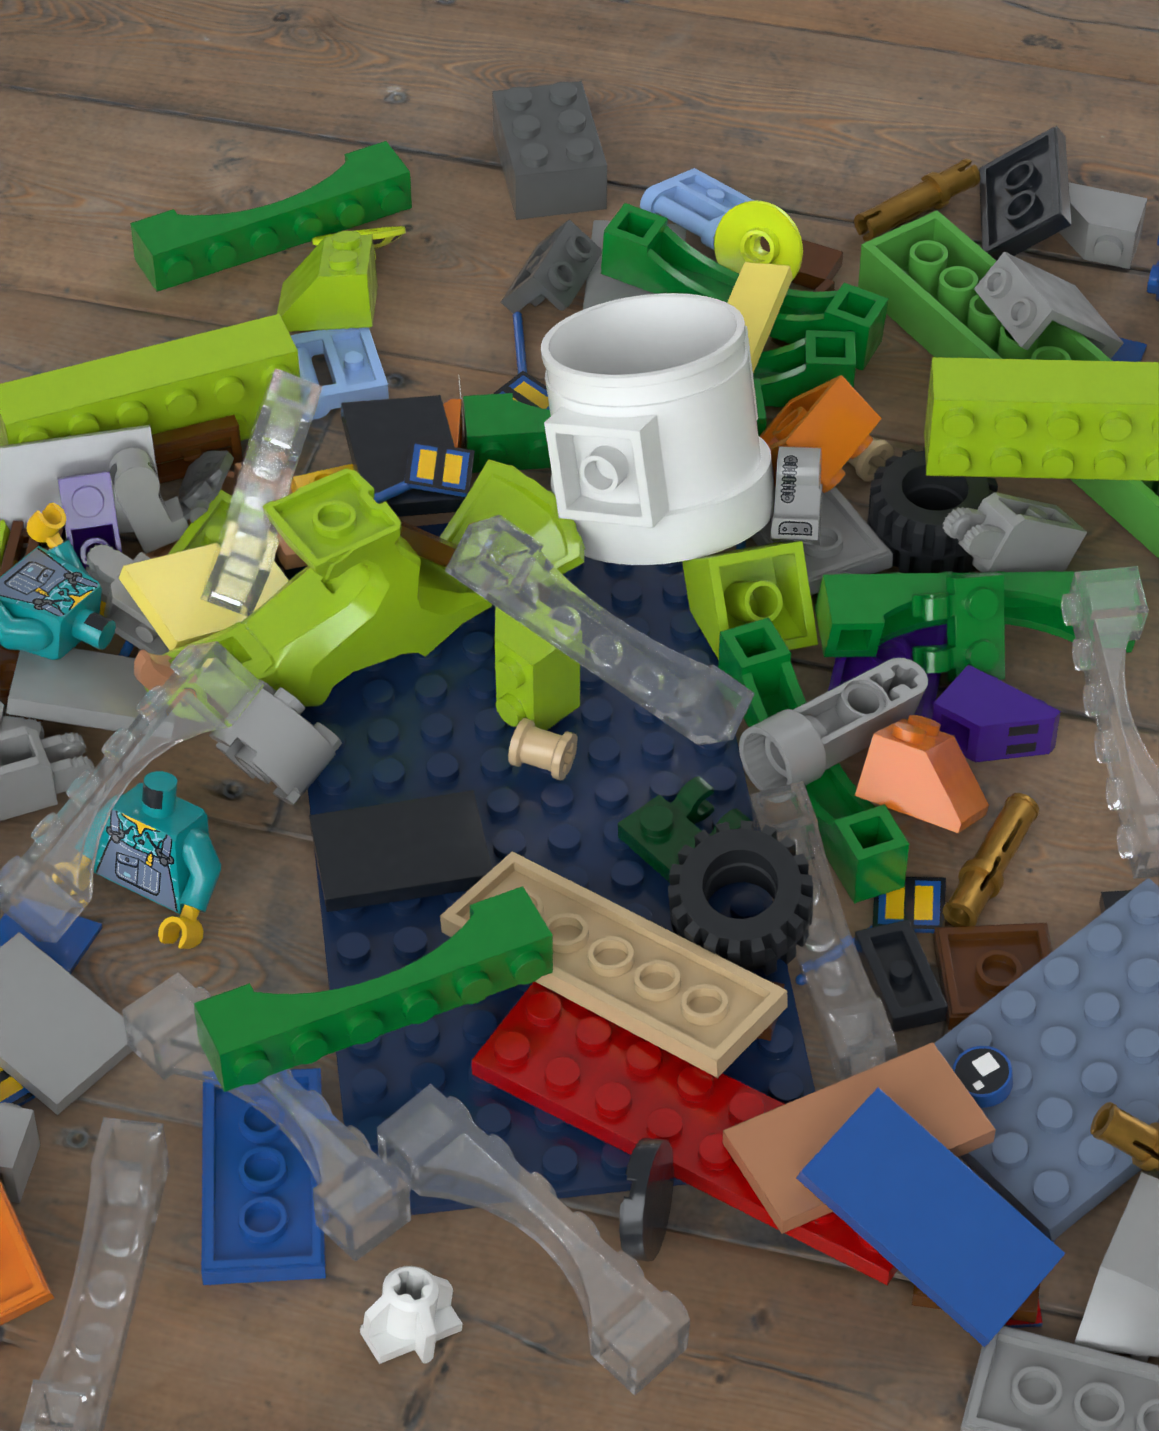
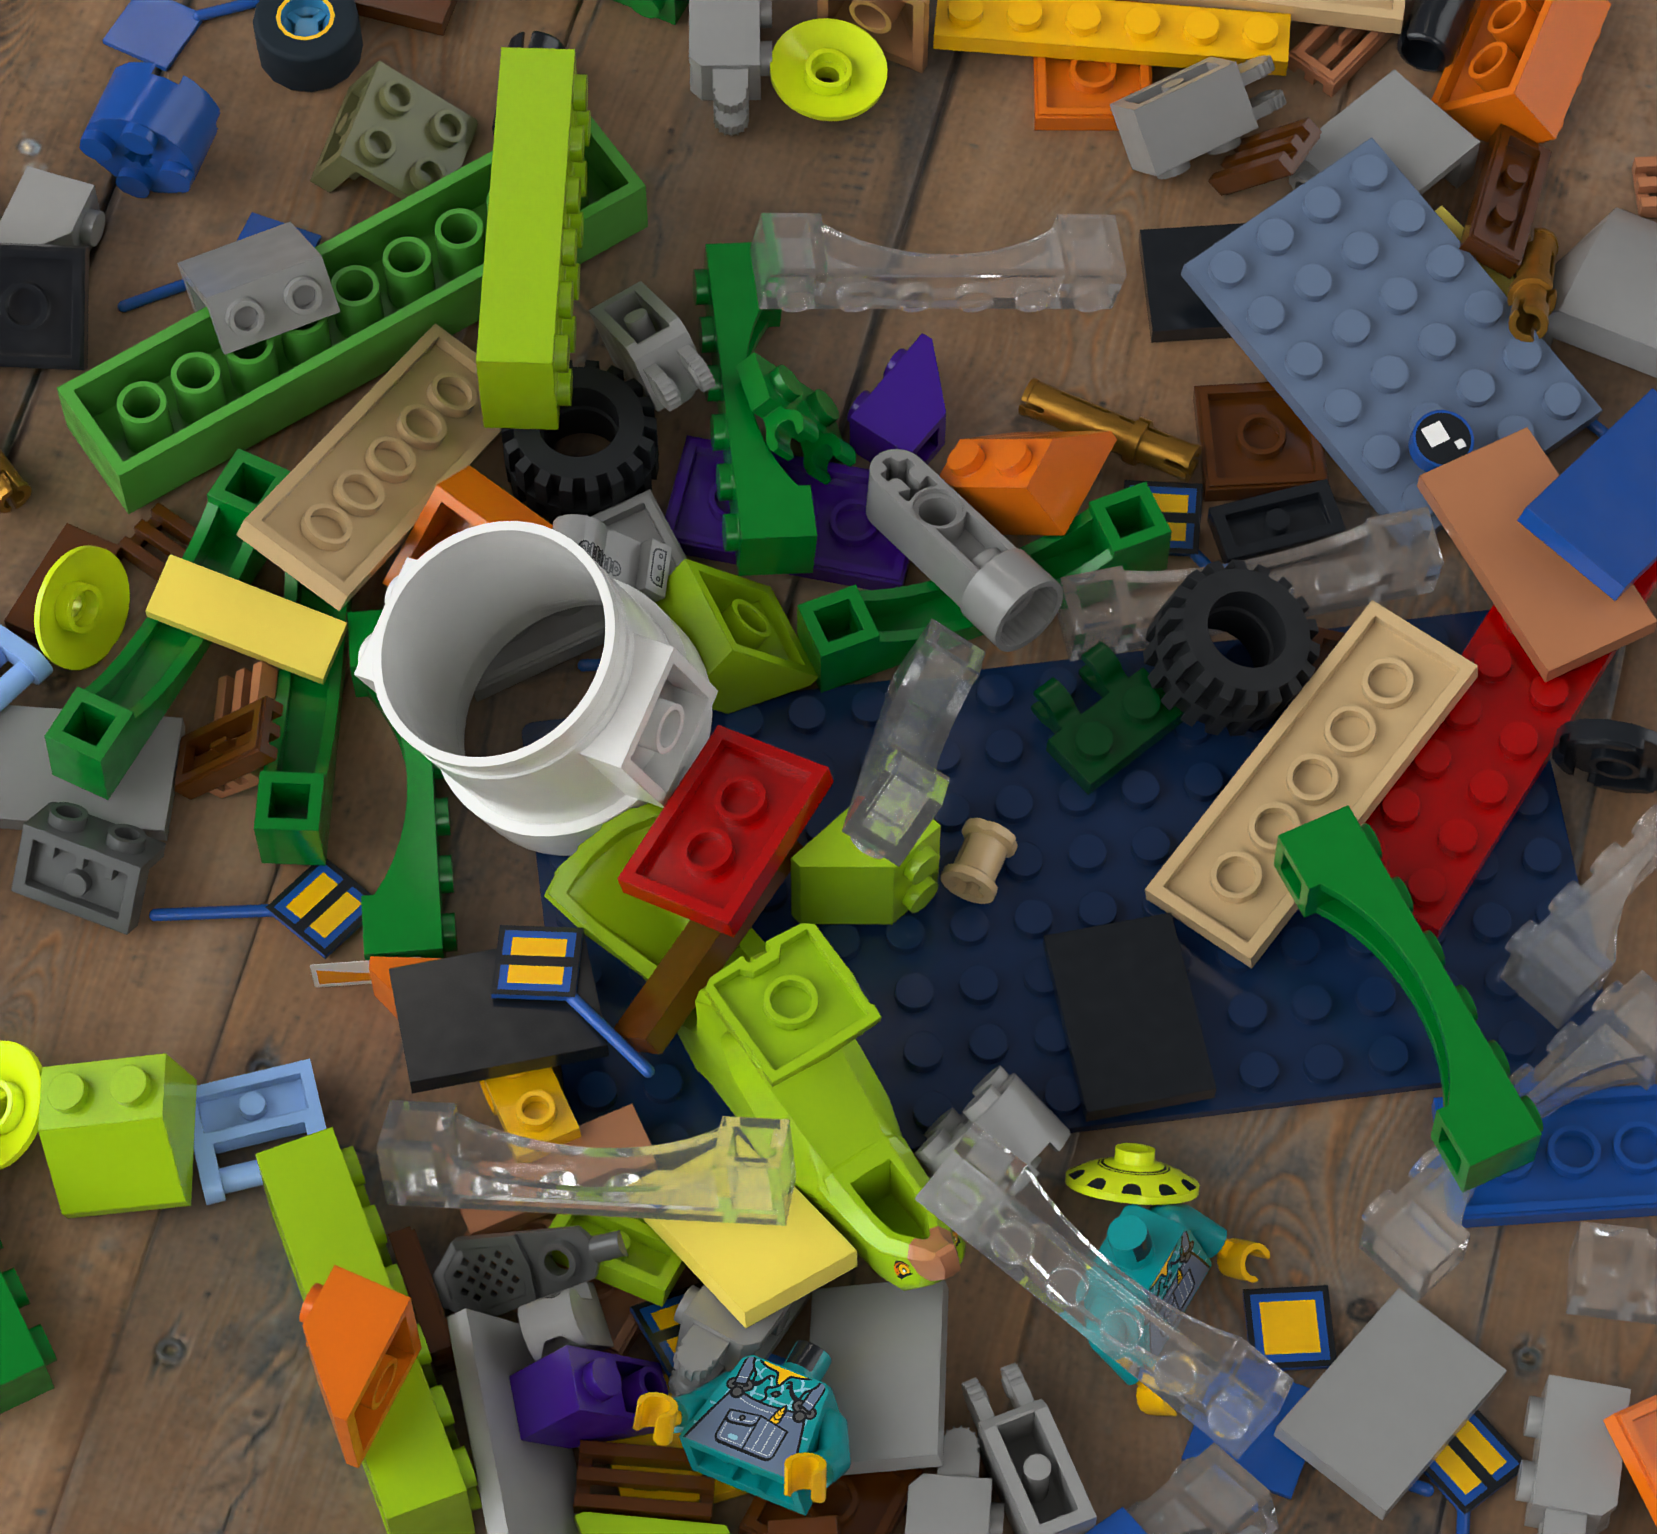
camera: 90 degrees left, 15 degrees up
none -> tan plate [236,323,502,611]
none -> orange slope [299,1265,422,1469]
none -> red plate [617,725,834,938]
none -> neon yellow dish [1065,1143,1200,1205]
none -> piece [1242,1285,1336,1372]

